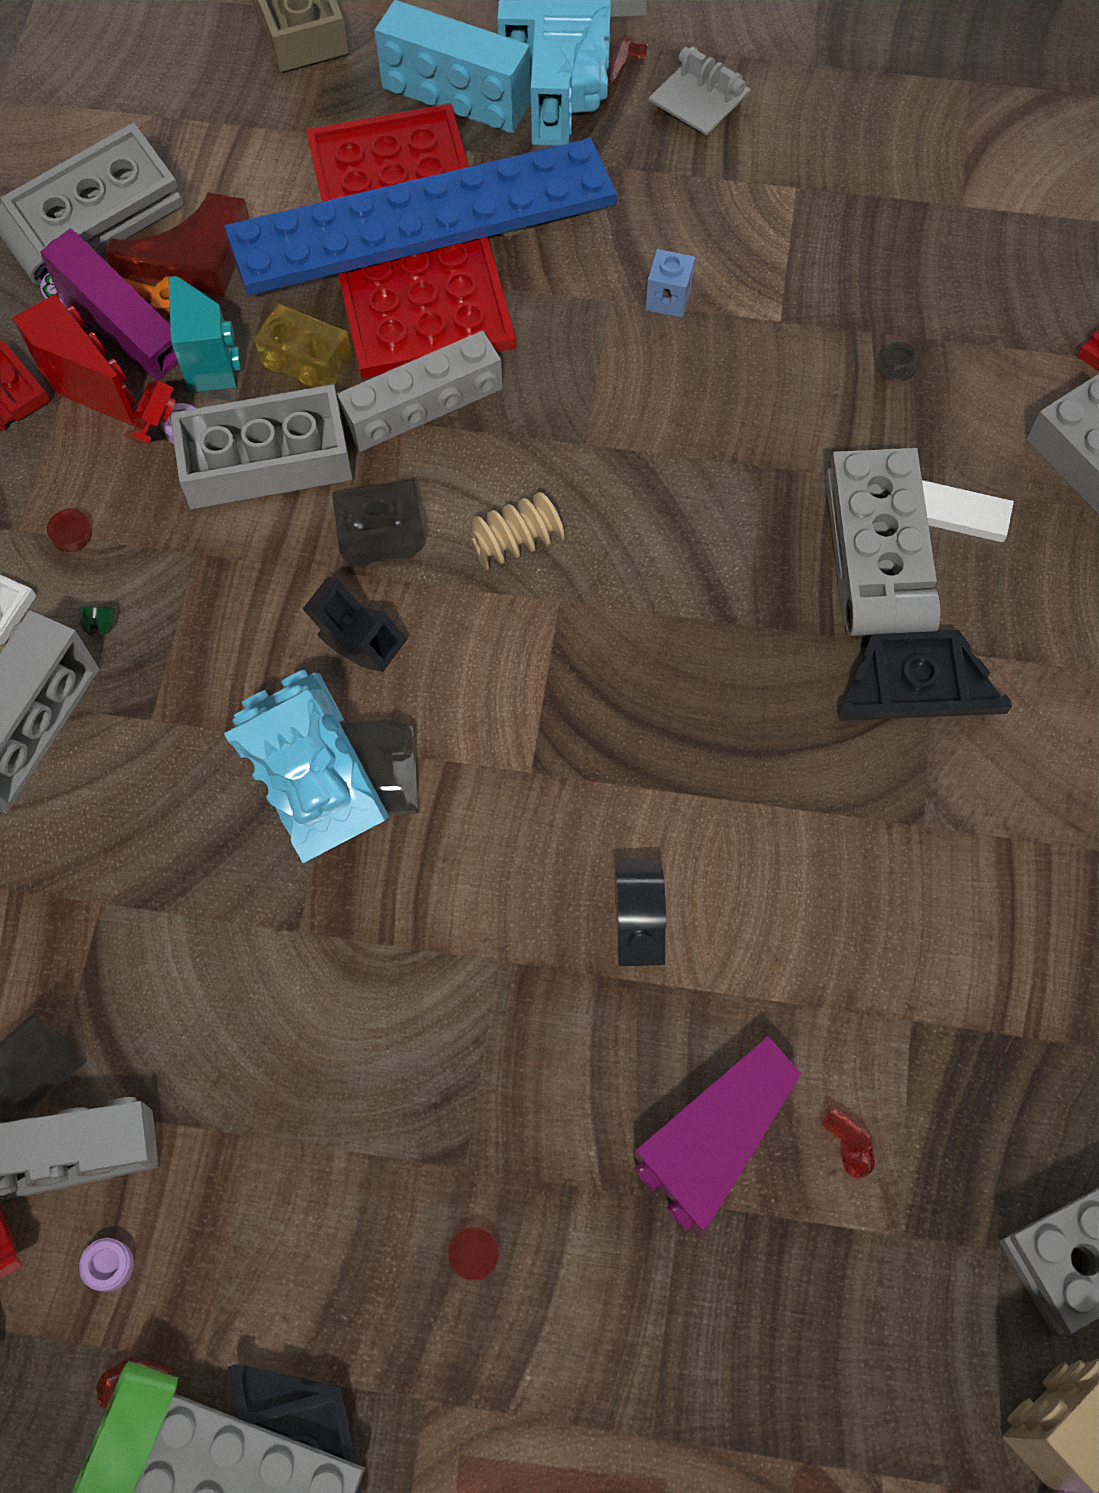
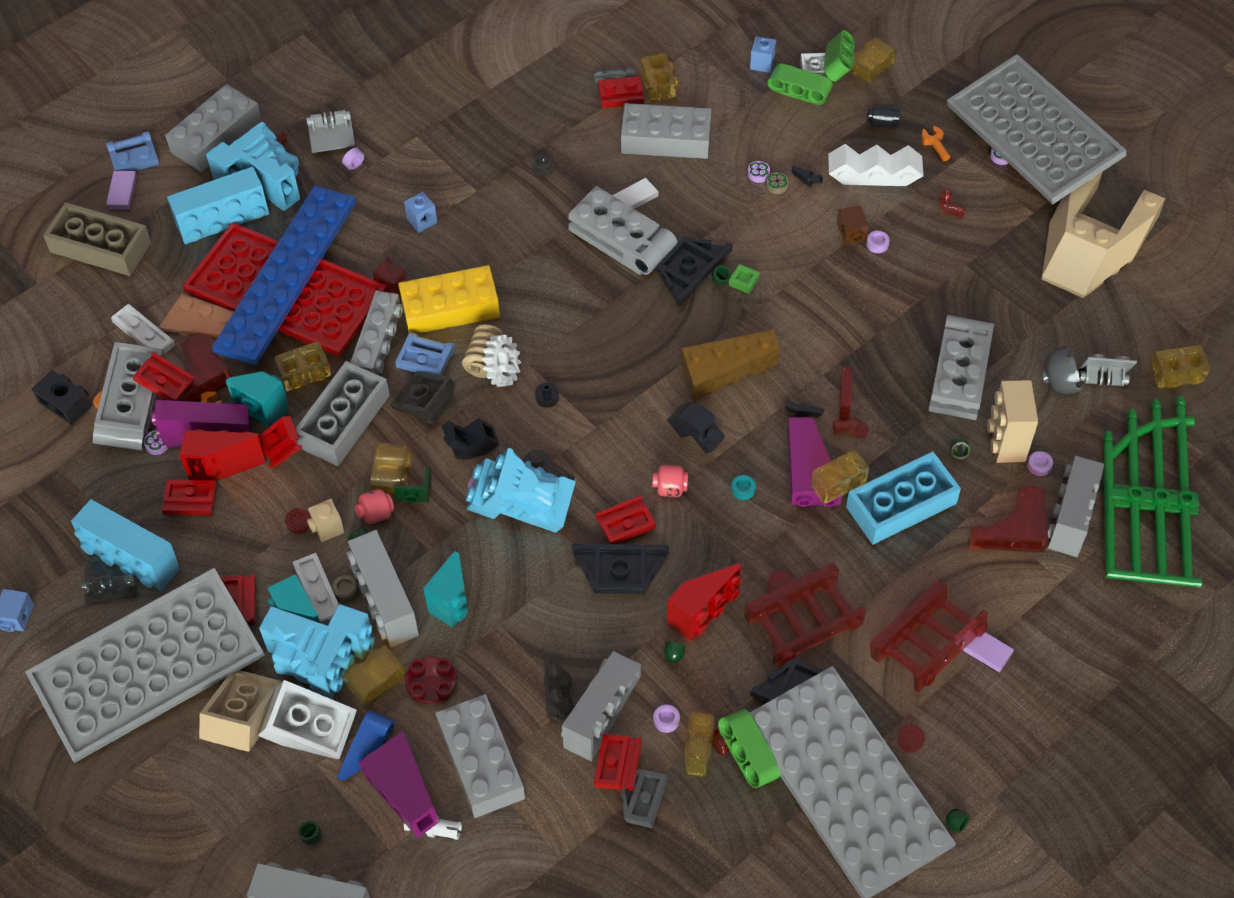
camera: 50 degrees left, 10 degrees down
none -> black brick [31,370,91,425]
none -> white tile [111,304,175,355]
none -> red plate [133,352,194,401]
none -> nougat wing [158,293,234,339]
none -> tan brick [307,499,344,543]
none -> lavender tile [342,148,364,170]
none -> coral head [355,489,394,524]
none -> clear yellow brick [370,443,413,495]
none -> clear red brick [373,257,410,296]
none -> dark green bracket [394,466,432,503]
none -> medium blue plate [395,332,455,379]
none -> yellow brick [398,265,500,334]
none -> teal slope [423,551,468,628]
none -> white gear [482,335,521,387]
none -> black tile [535,383,559,408]
none -> black wing [572,544,669,594]
none -> red plate [595,495,656,544]
none -> coral head [652,464,688,497]
none -> dark green hinge [664,641,686,663]
none -> red slope [667,563,742,642]
none -> pearl gold wedge [681,330,780,402]
none -> clear yellow brick [684,712,714,776]
none -> dark green hinge [712,265,731,285]
none -> bright green plate [729,264,760,294]
none -> teal tile [731,475,756,500]
none -> clear red fence [744,562,866,665]
none -> black bar [785,401,825,417]
none -> clear yellow brick [811,449,869,505]
none -> clear red tile [839,367,853,420]
none -> medium azure brick [846,452,961,545]
none -> dark green hinge [950,438,971,460]

